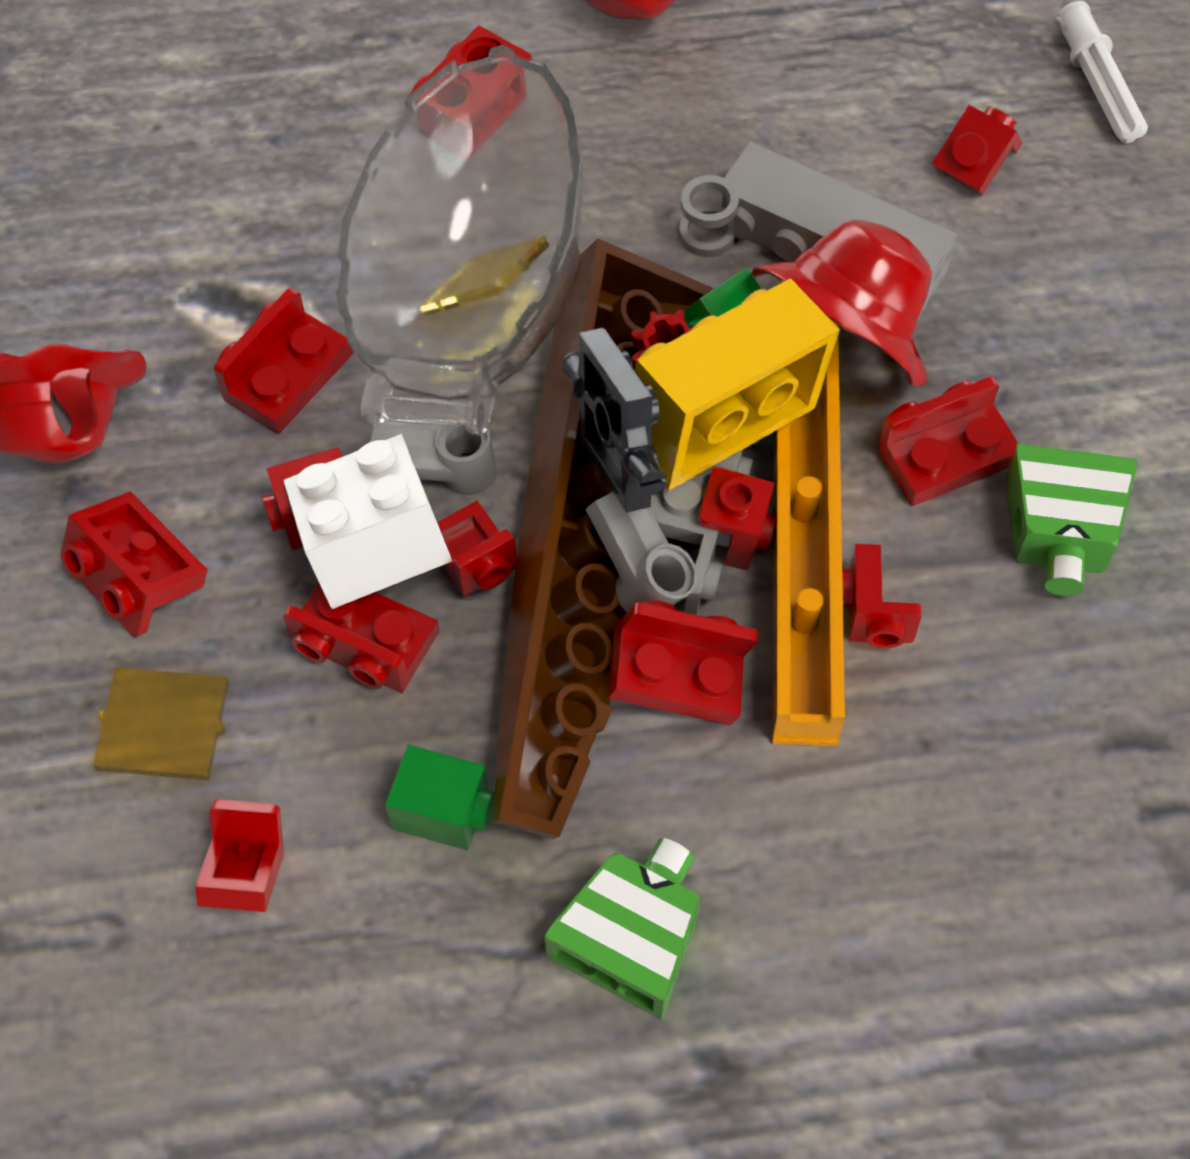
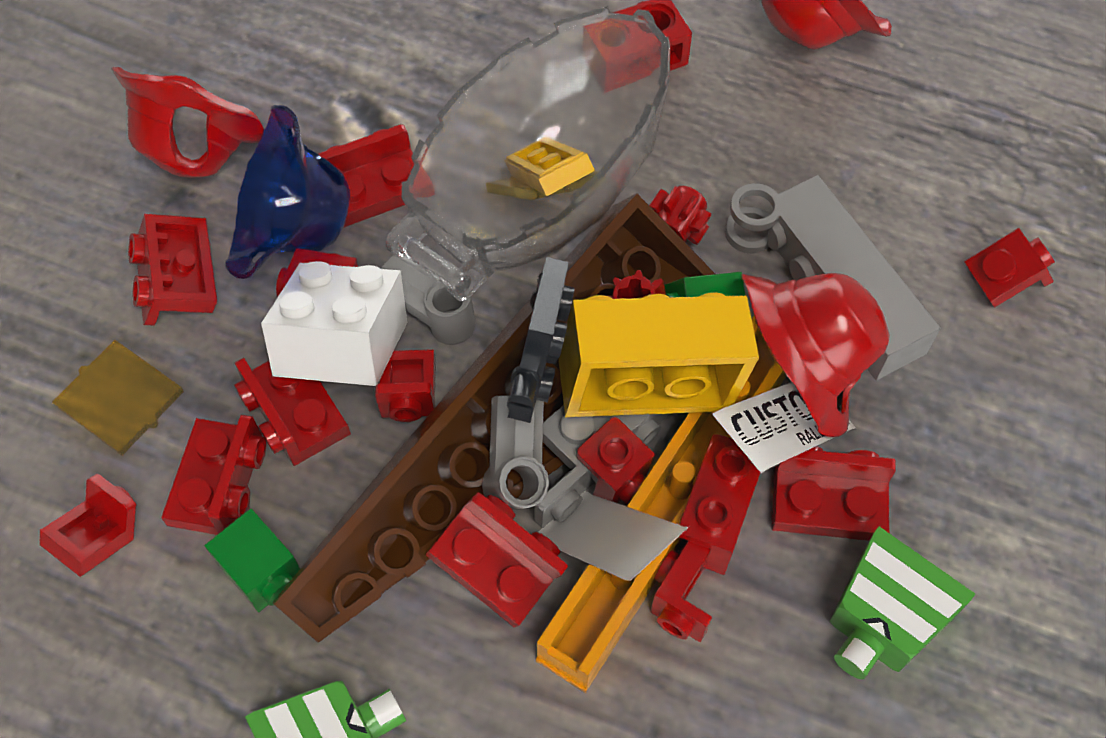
camera: 30 degrees right, 0 degrees up
none -> red bracket [161,415,266,535]
none -> clear blue piece [225,105,350,279]
none -> yellow tile [504,137,595,196]
none -> white sticker [538,490,689,581]
none -> red gear [649,186,712,245]
none -> red bracket [679,434,760,575]
none -> white sticker [712,382,856,473]

